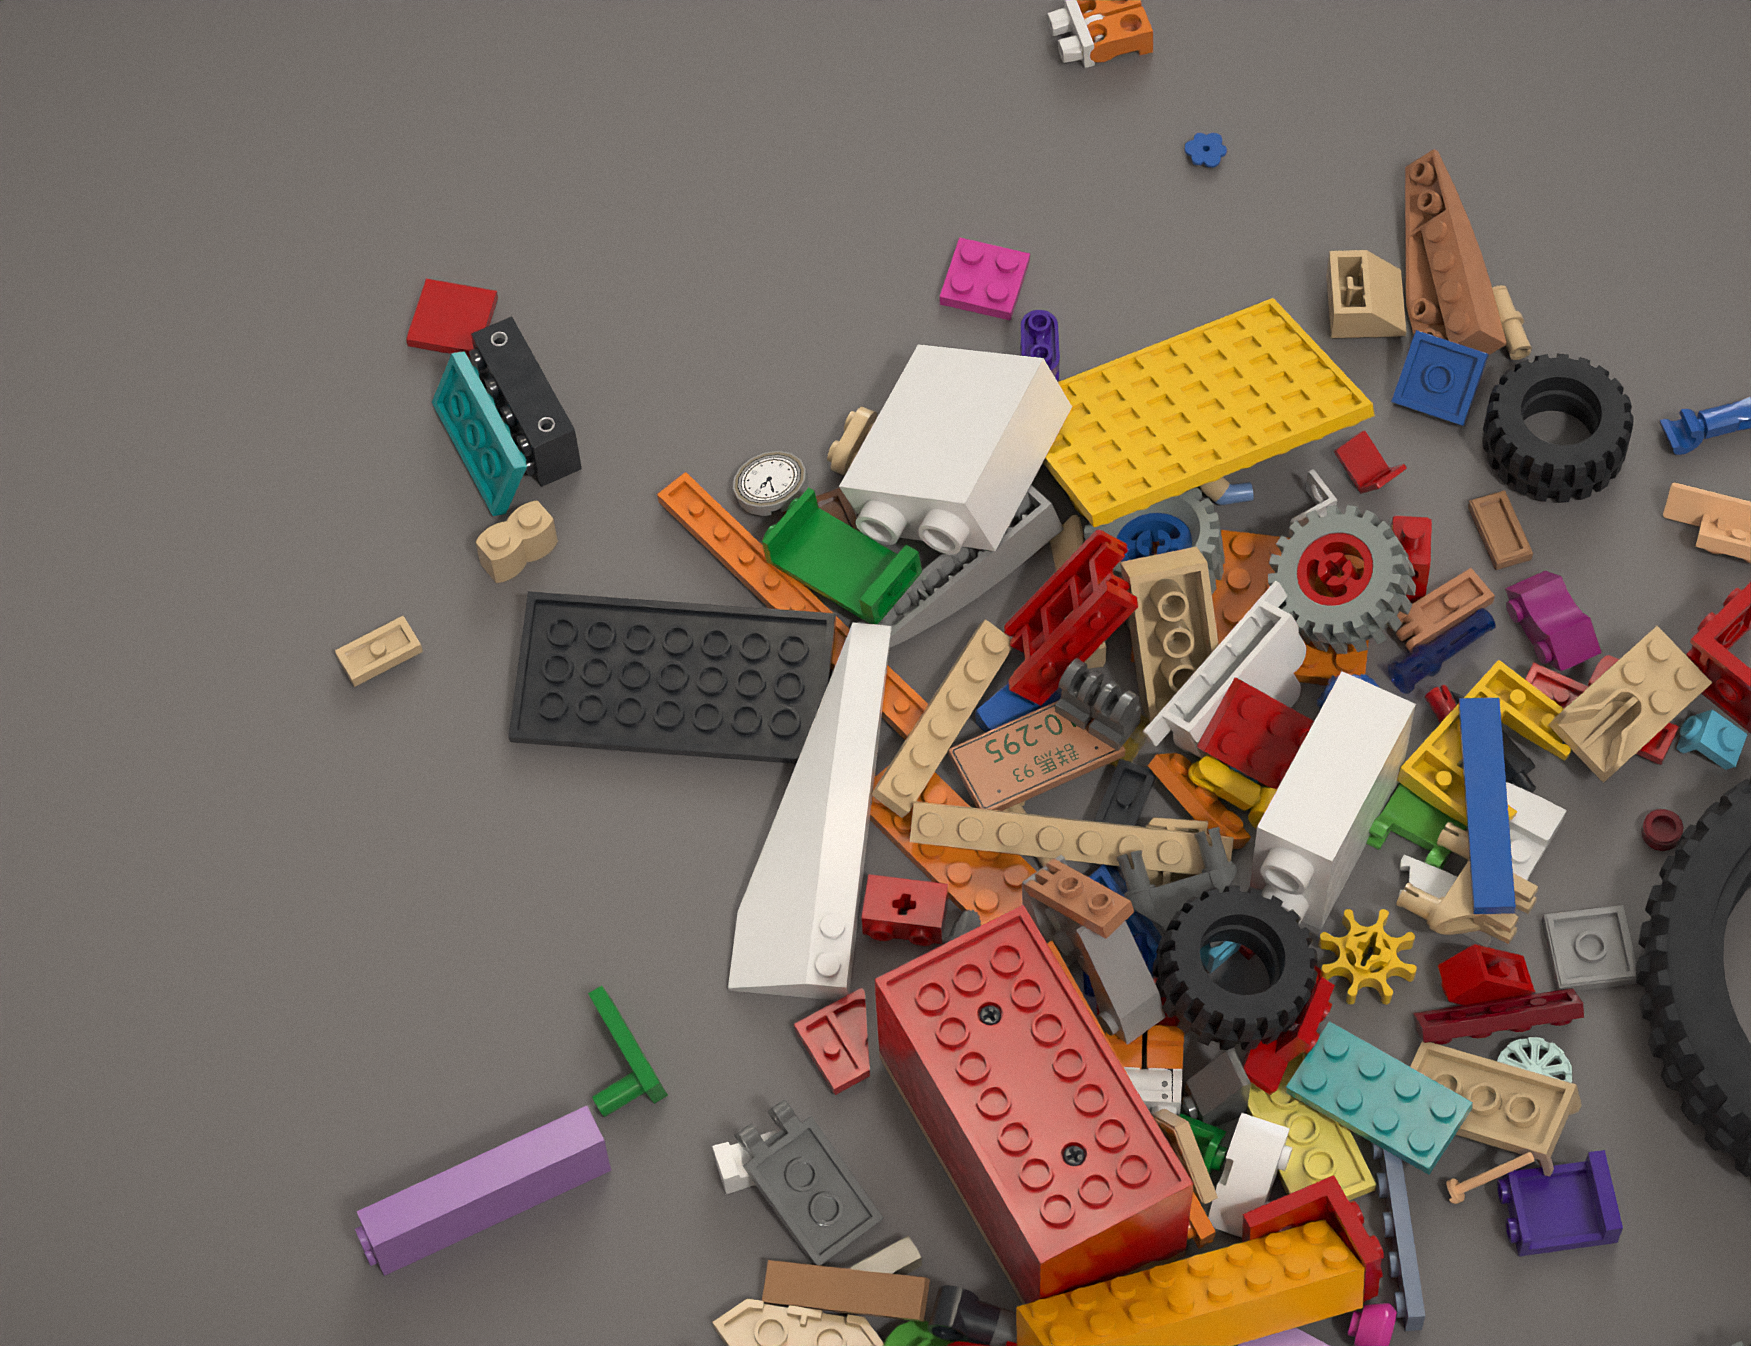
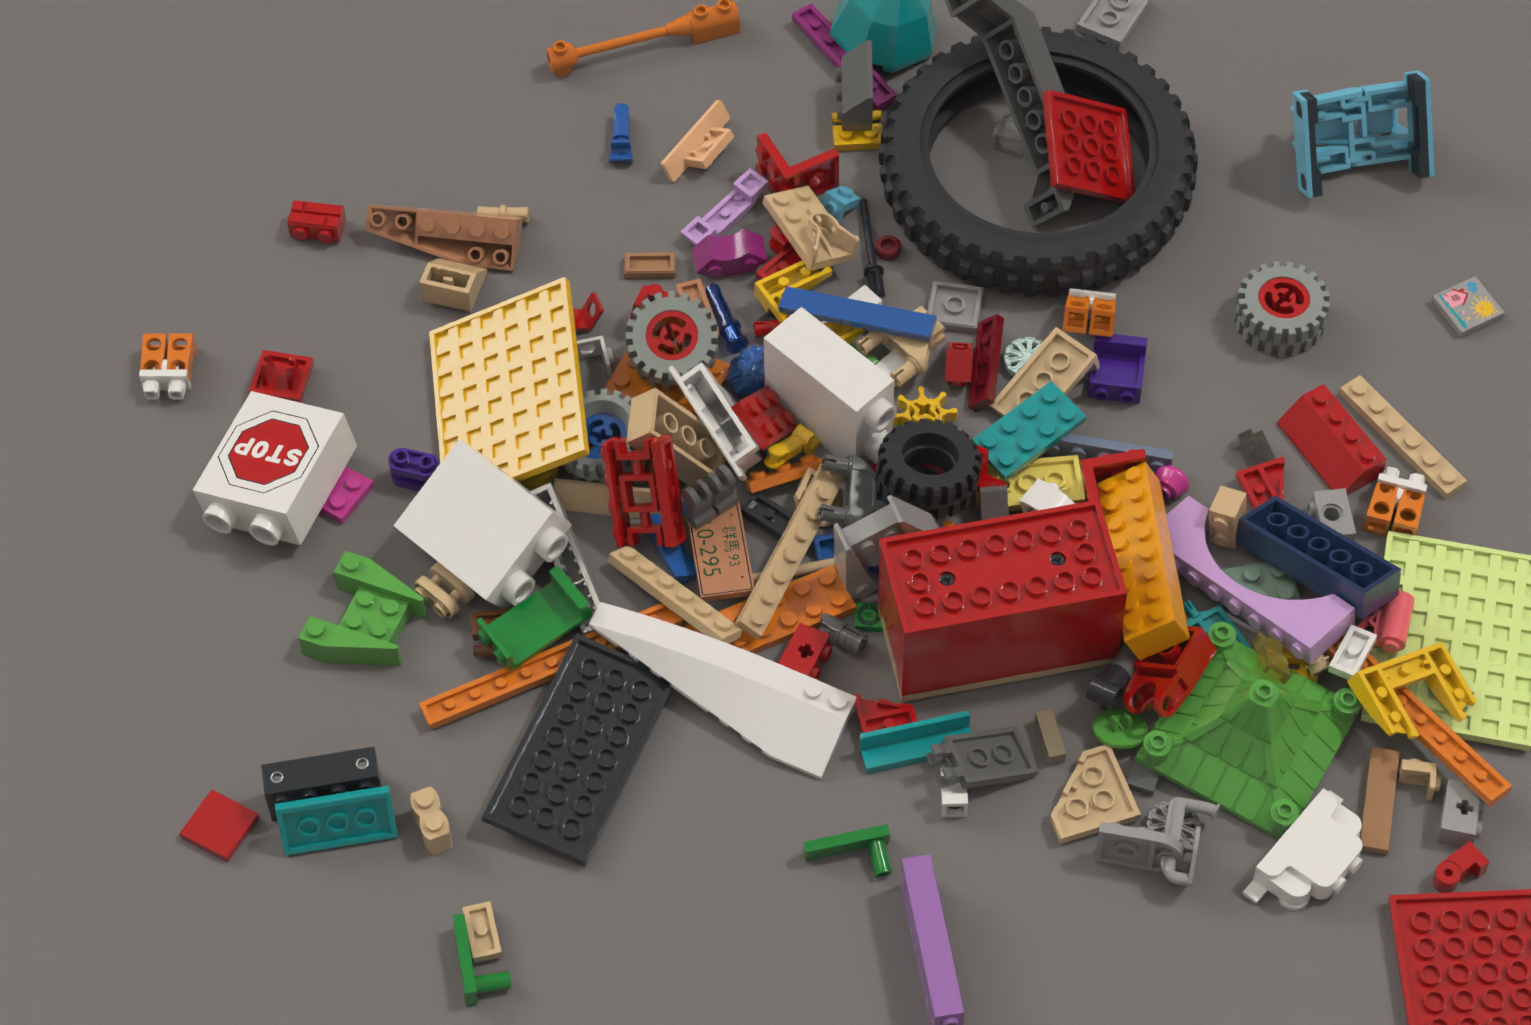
camera: 75 degrees left, 5 degrees down
tile [733,451,809,516] -> none
medium nougat tile [762,1260,930,1322] -> none
nougat hinge [1024,858,1134,939] -> none
blue plant [1184,133,1227,168] -> none
blue plate [1391,330,1489,426] -> none
light nougat piece [1446,1152,1534,1204] -> none
black tyre [1482,353,1634,503] -> none
none -> white brick [193,391,357,546]
none -> red plate [249,350,314,403]
none -> red brick [287,200,346,243]
none -> bright green wedge [298,550,427,666]
none -> green piece [453,914,511,1006]
none -> lavender slope [680,168,769,245]
none -> teal panel [859,711,971,774]
none -> black piece [860,198,885,298]
none -> orange hips [1062,288,1116,337]

